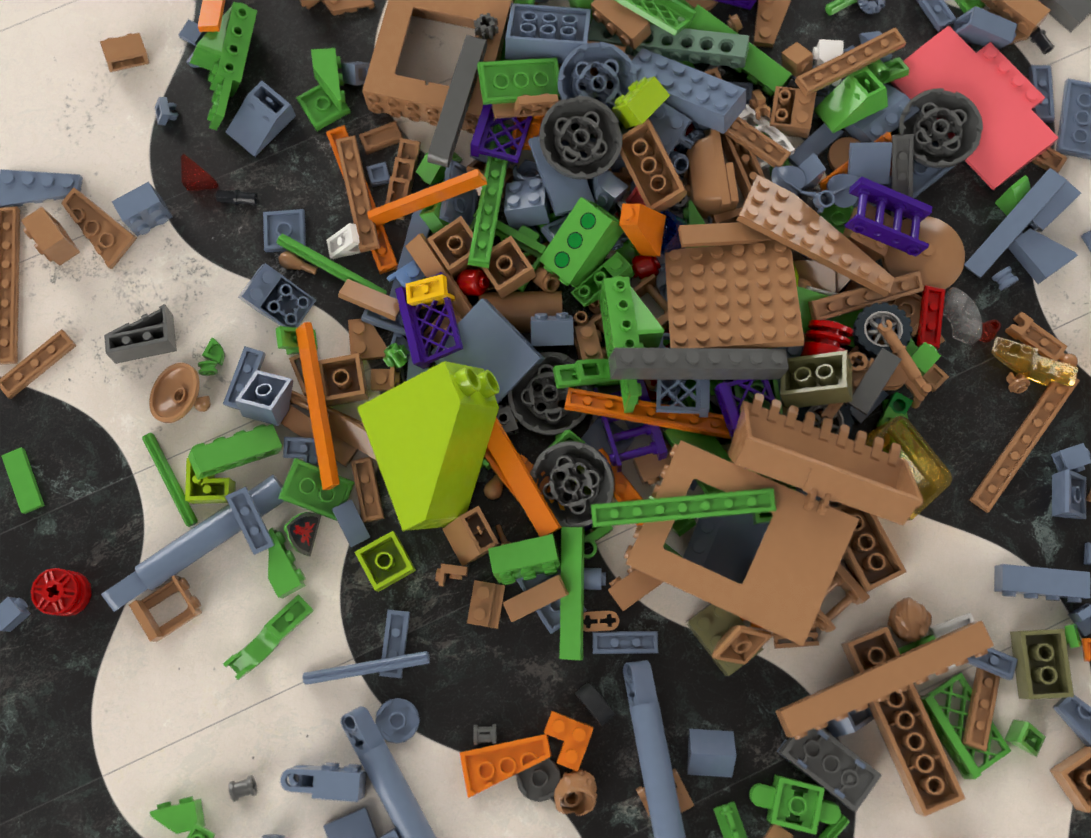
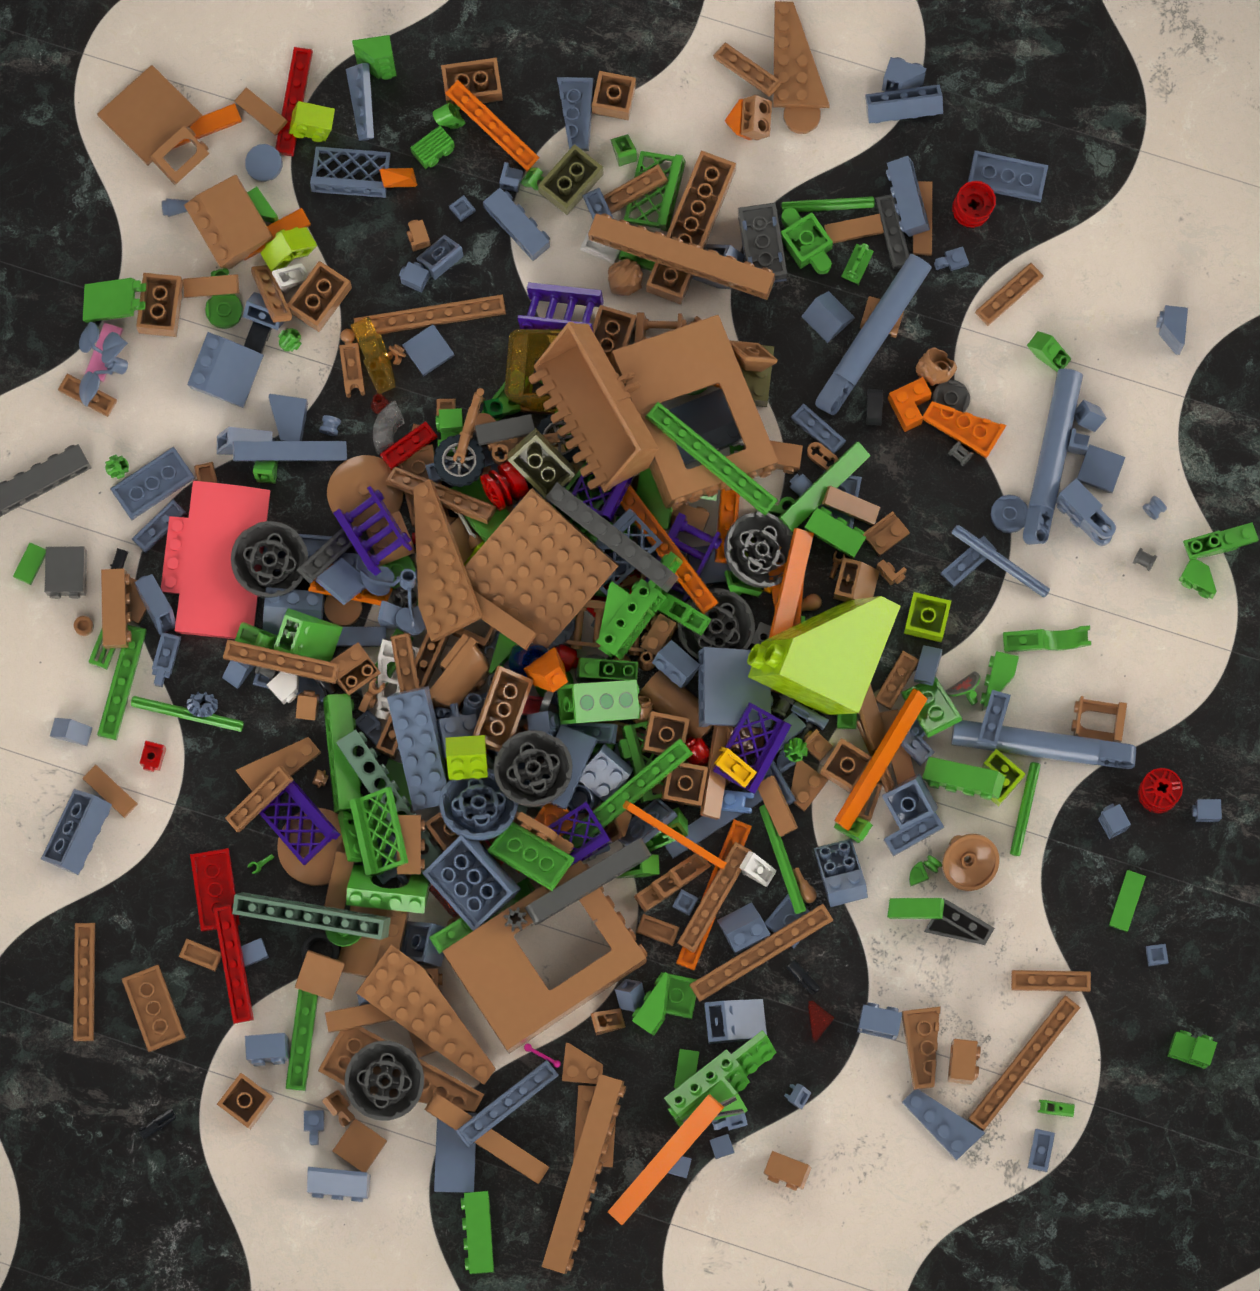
camera: 135 degrees left, 0 degrees up
none -> sand blue tile [402,324,455,377]
none -> dark purple fence [518,282,604,334]
none -> medium nougat slope [591,1008,626,1036]
none -> bright green tile [674,1049,699,1091]
none -> medium nougat tile [689,904,833,1002]
none -> sand blue slope [717,902,770,955]
none -> bright green tile [887,898,944,919]
none -> sand blue brick [1098,804,1131,839]

